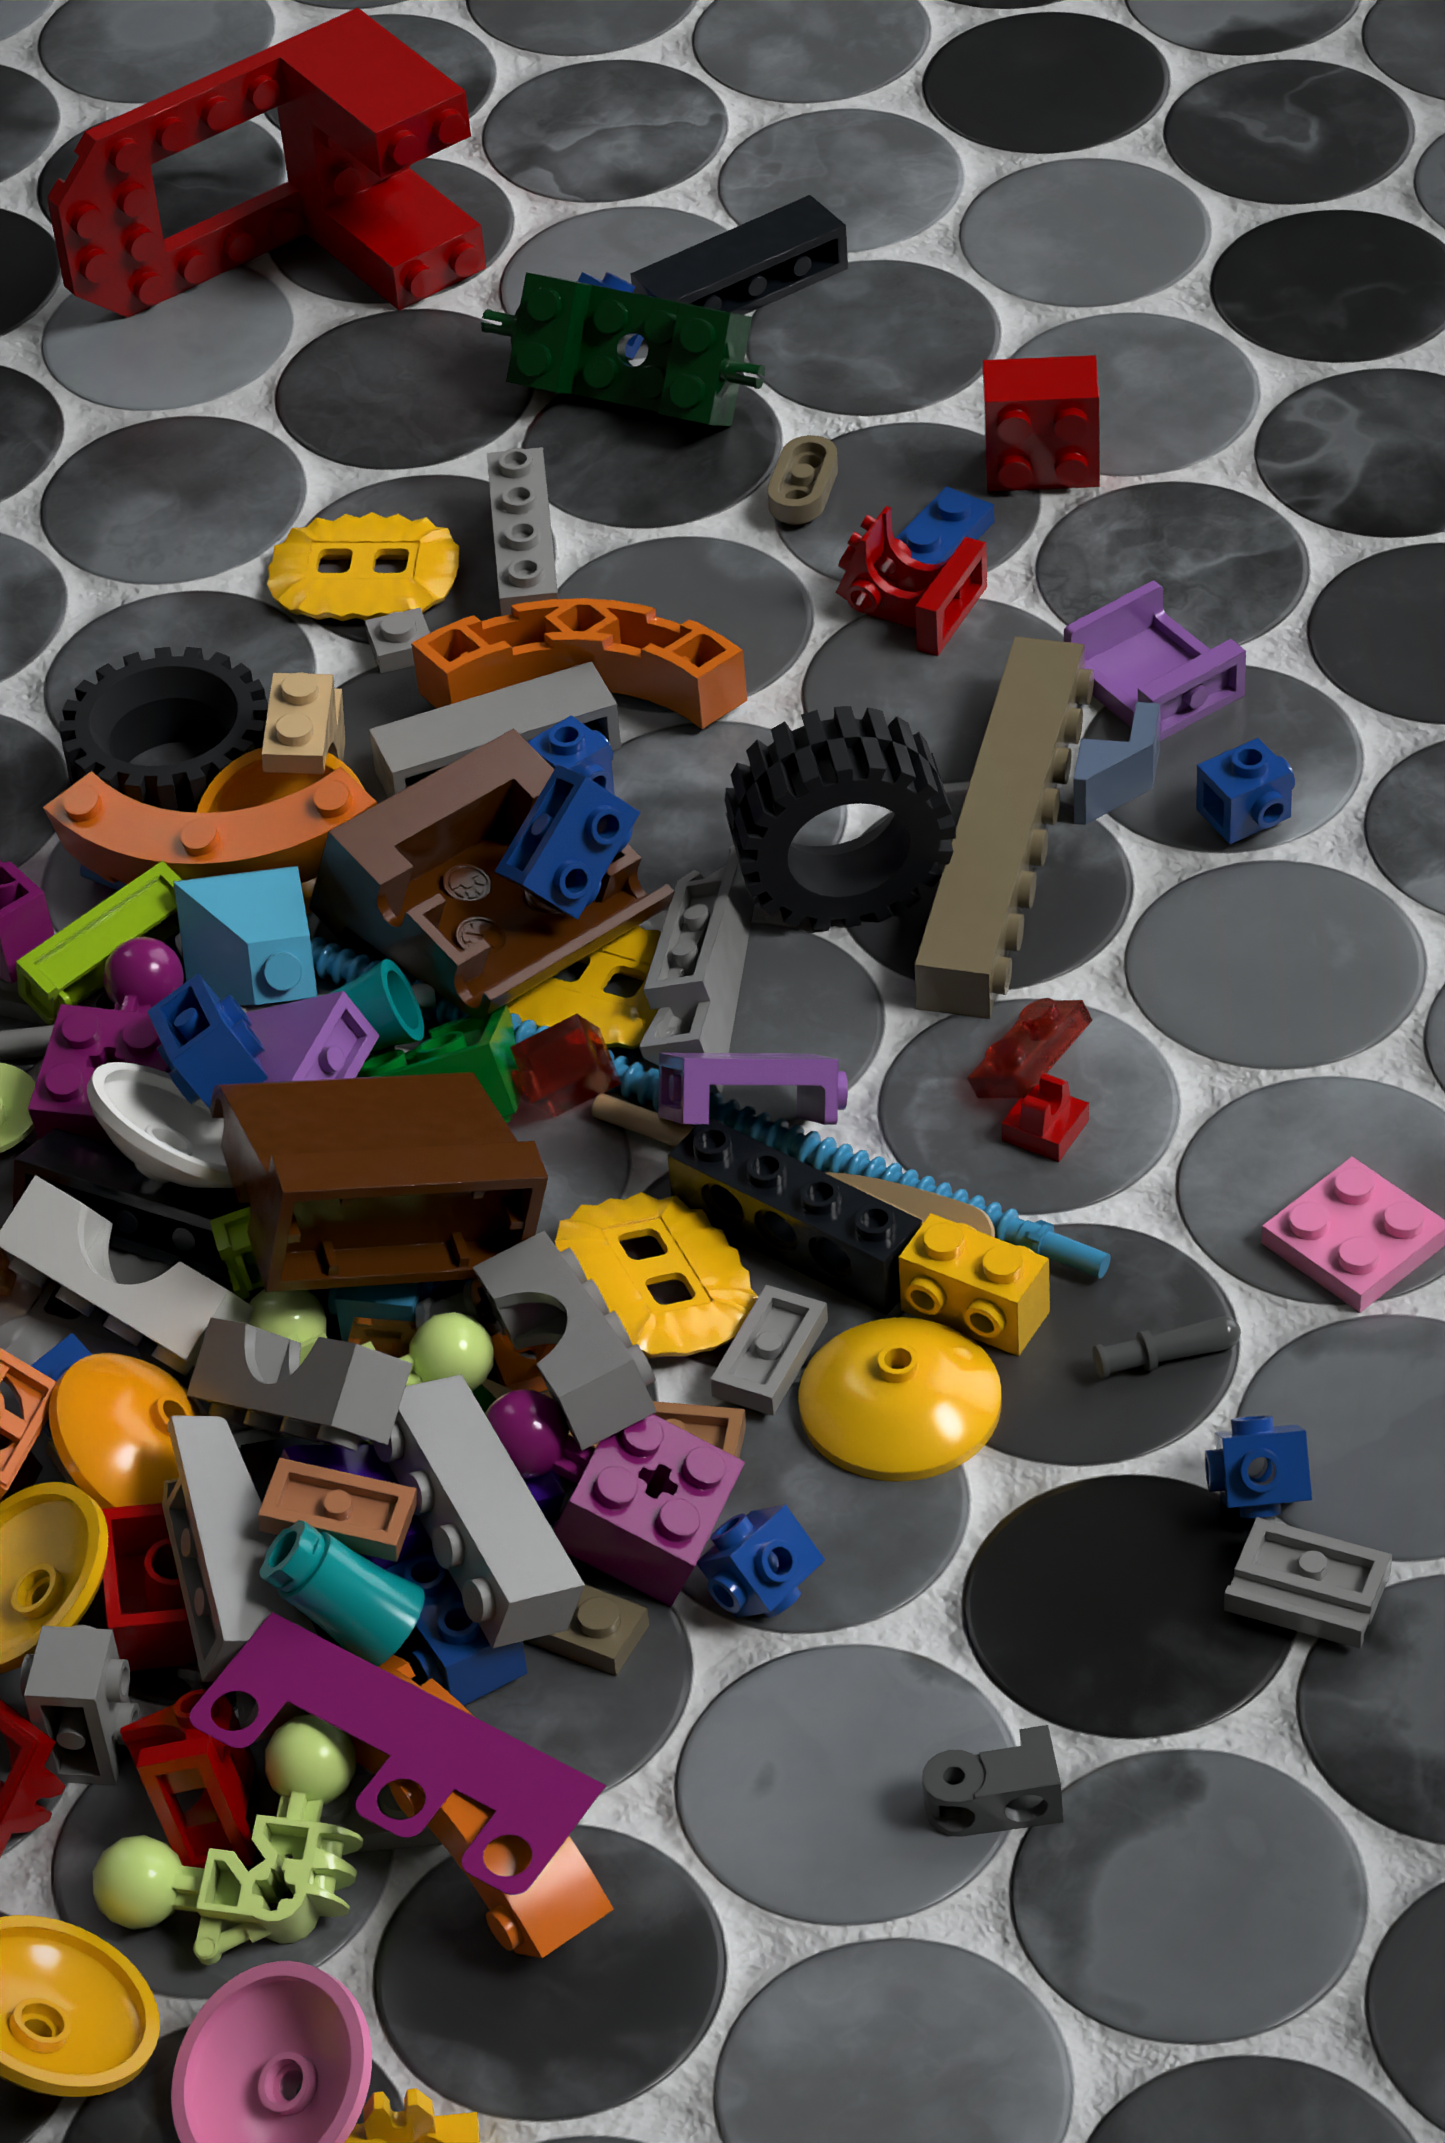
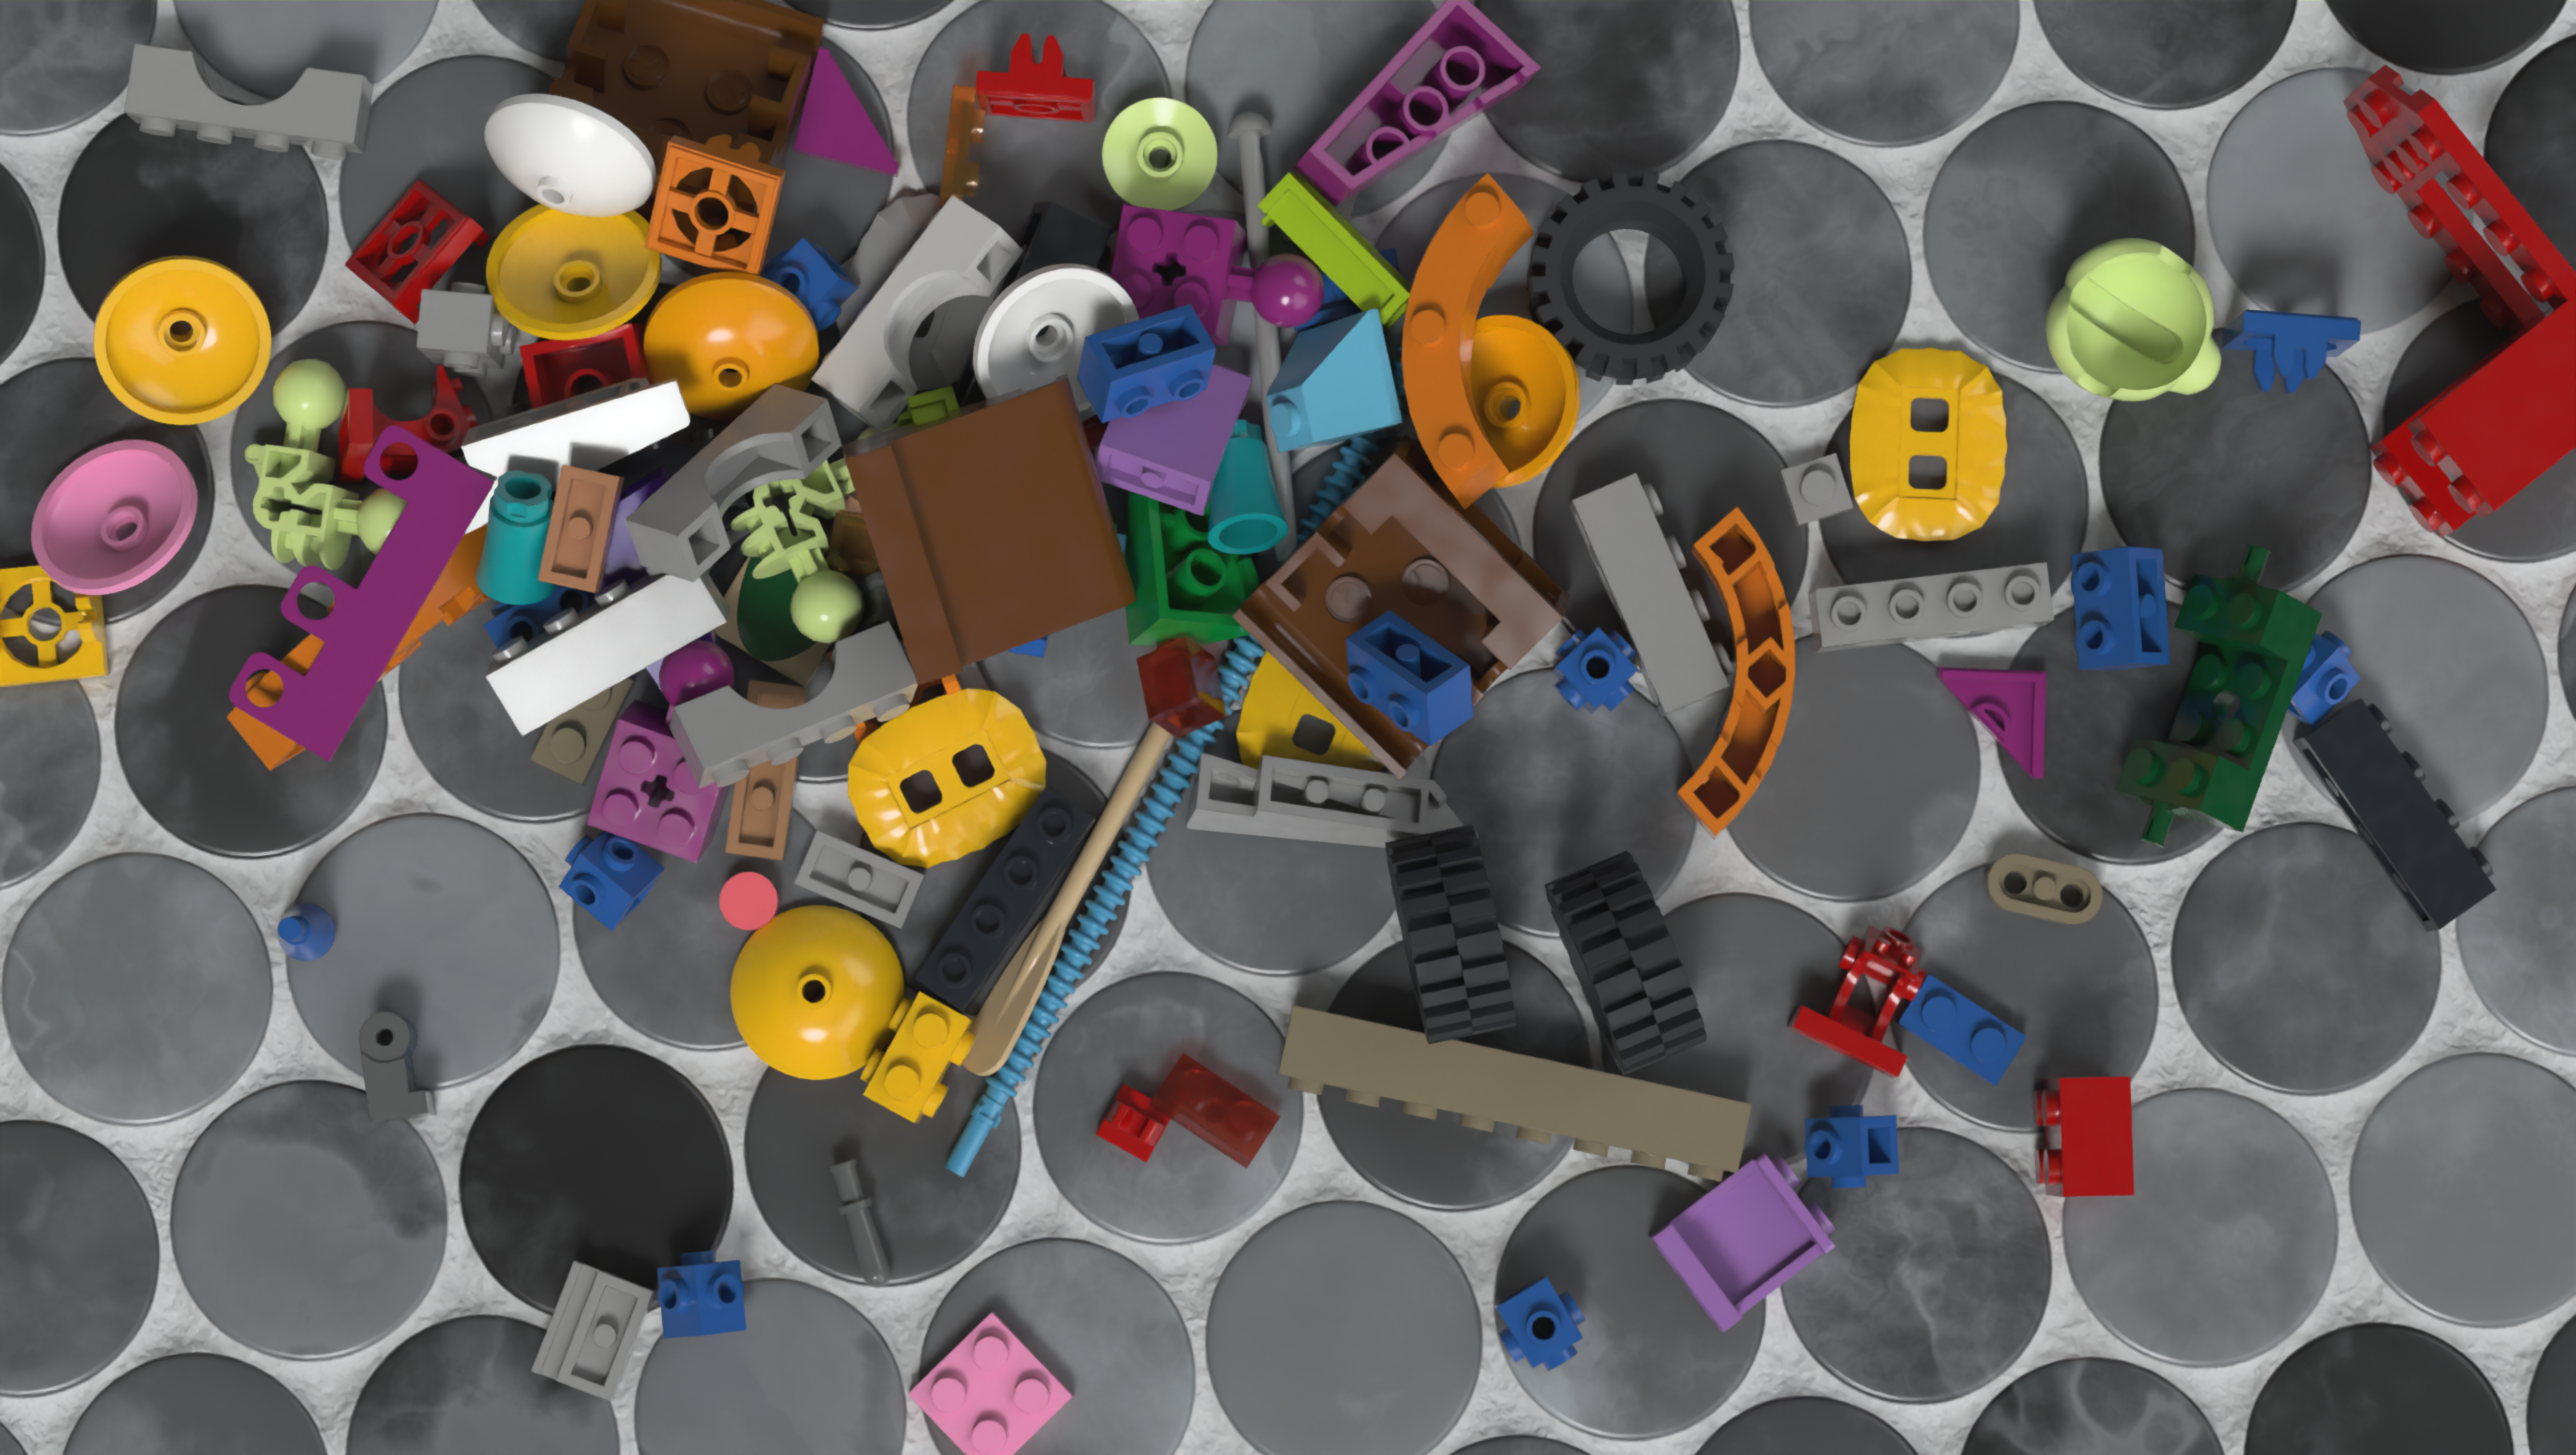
camera: 80 degrees right, 40 degrees up
tan arch [261,672,345,774] -> none
medium lavender panel [658,1052,848,1125] -> none
sand blue slope [1073,702,1160,825] -> none
none -> blue cone [277,903,336,961]
none -> coral tile [719,872,779,931]
none -> black tyre [1545,851,1707,1075]
none -> blue brick [1804,1105,1899,1188]
none -> magenta tile [1937,667,2046,779]
none -> yellowish green piece [2045,238,2221,401]
none -> blue brick [2071,546,2170,671]
none -> blue piece [2222,309,2361,394]

